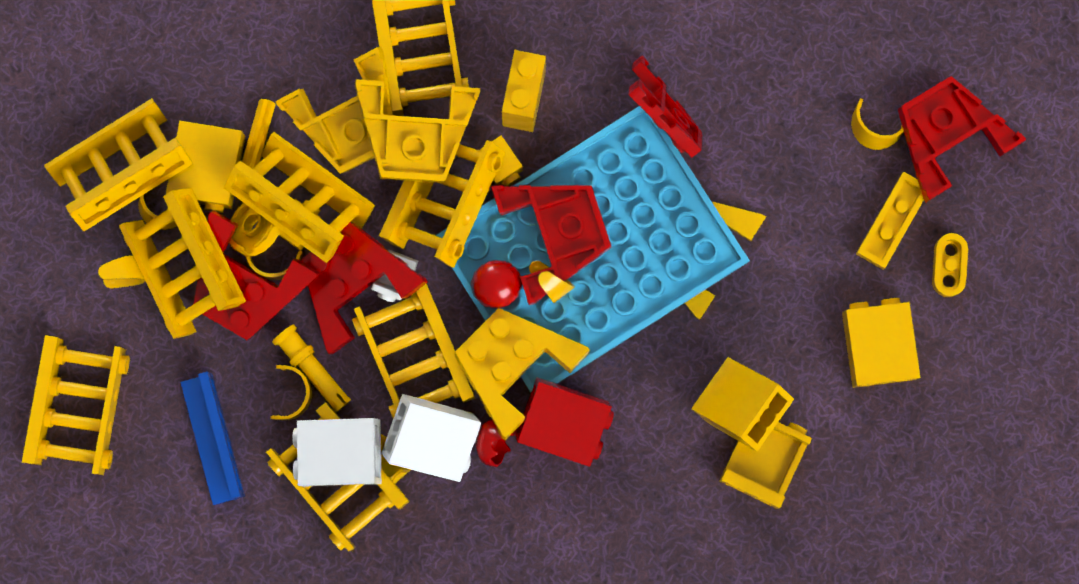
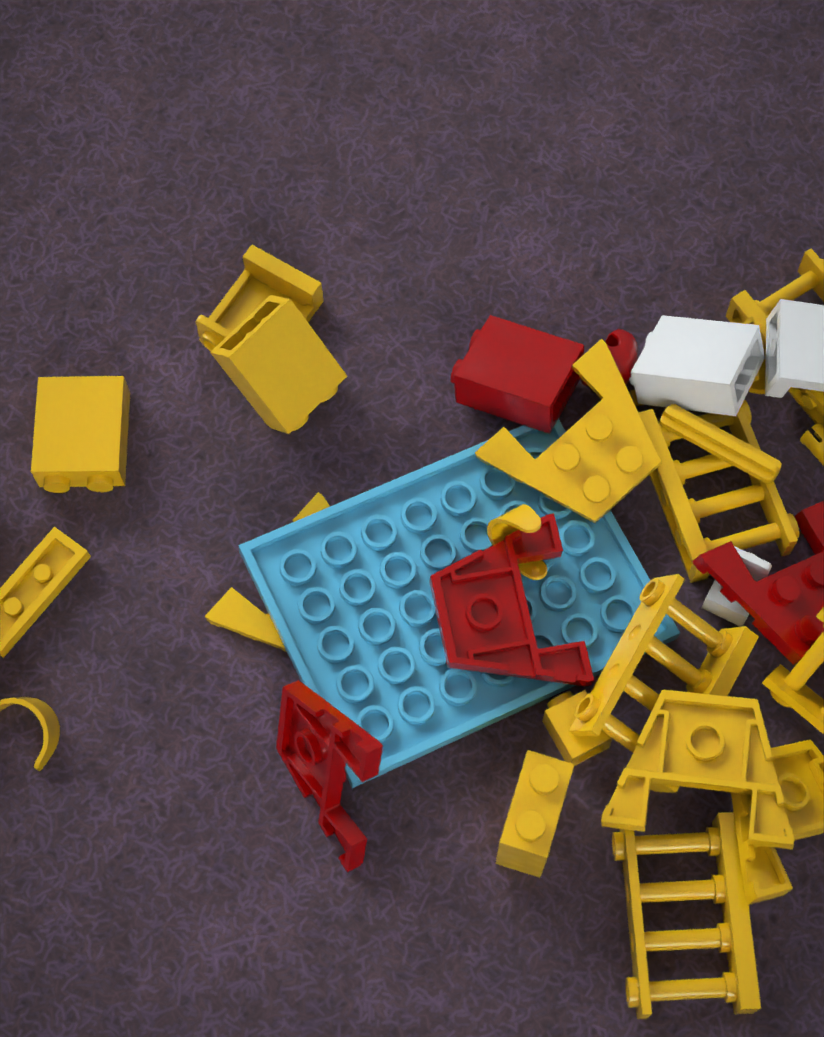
camera: 170 degrees left, 15 degrees down
red hair [470,260,522,308] -> none
none -> yellow axle [659,404,782,484]

